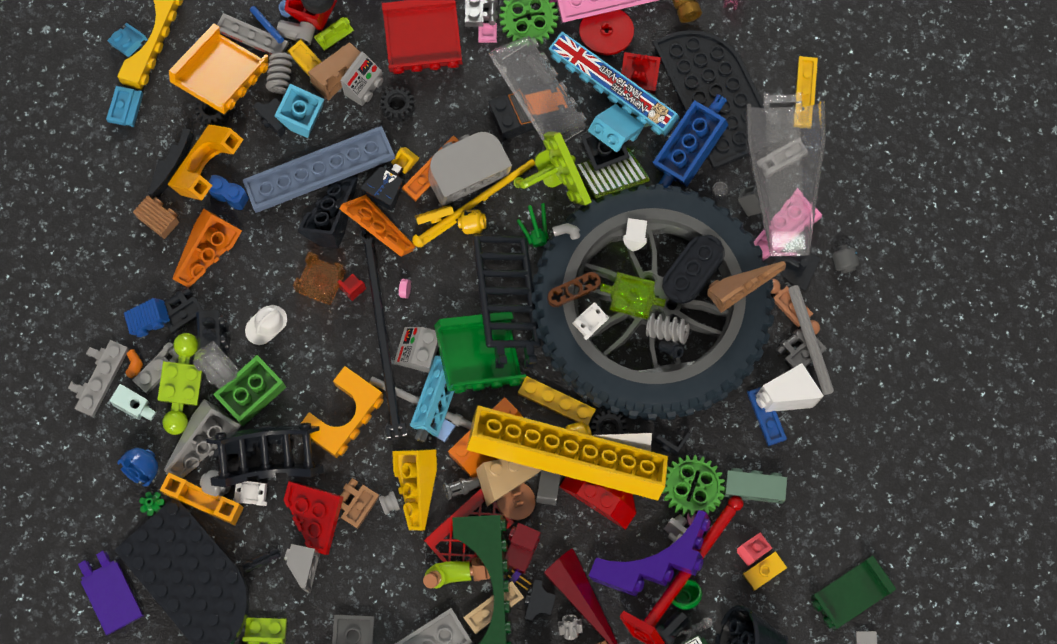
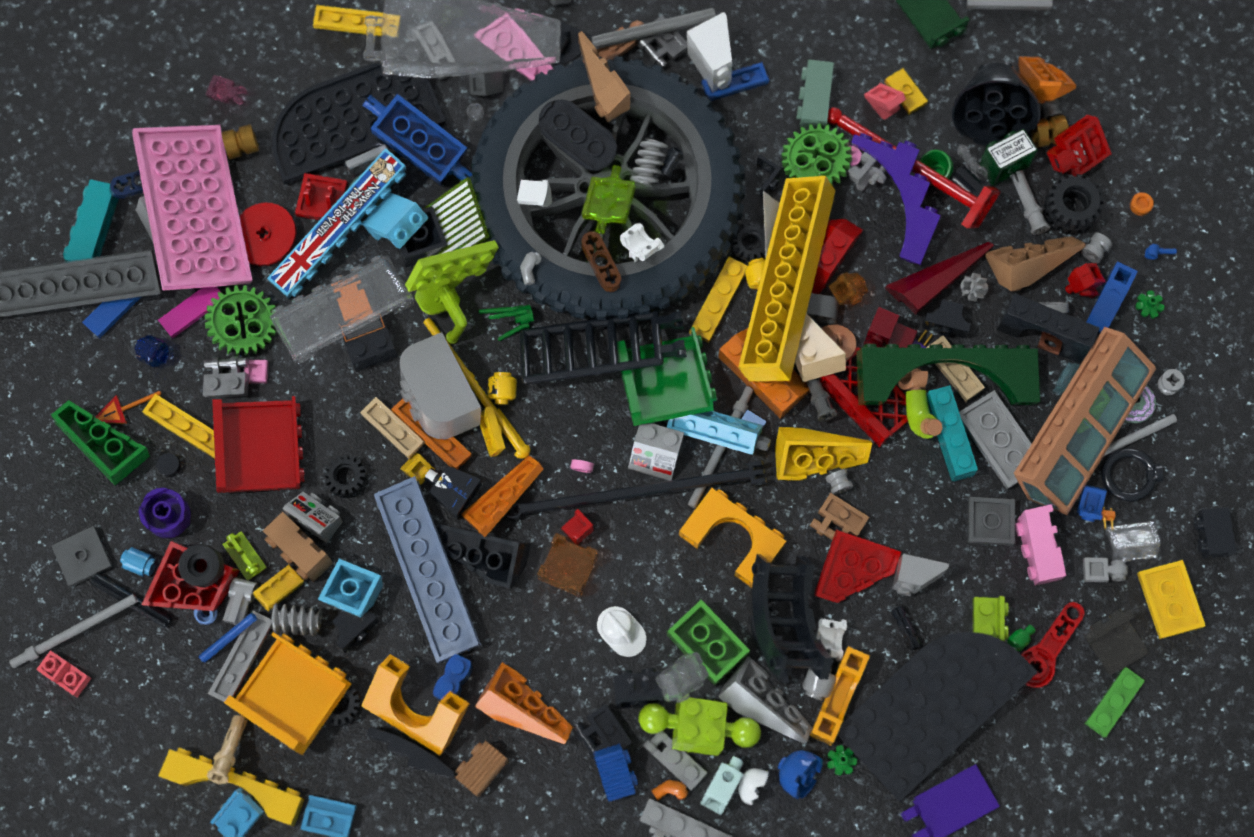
camera: 90 degrees left, 0 degrees up
none -> tan pin [207,715,247,784]
none -> light grey tile [345,144,388,177]
none -> tan plate [360,397,425,459]
none -> white hair [738,769,769,805]
none -> clear orange brick [829,272,869,305]
none -> teal brick [927,385,978,482]

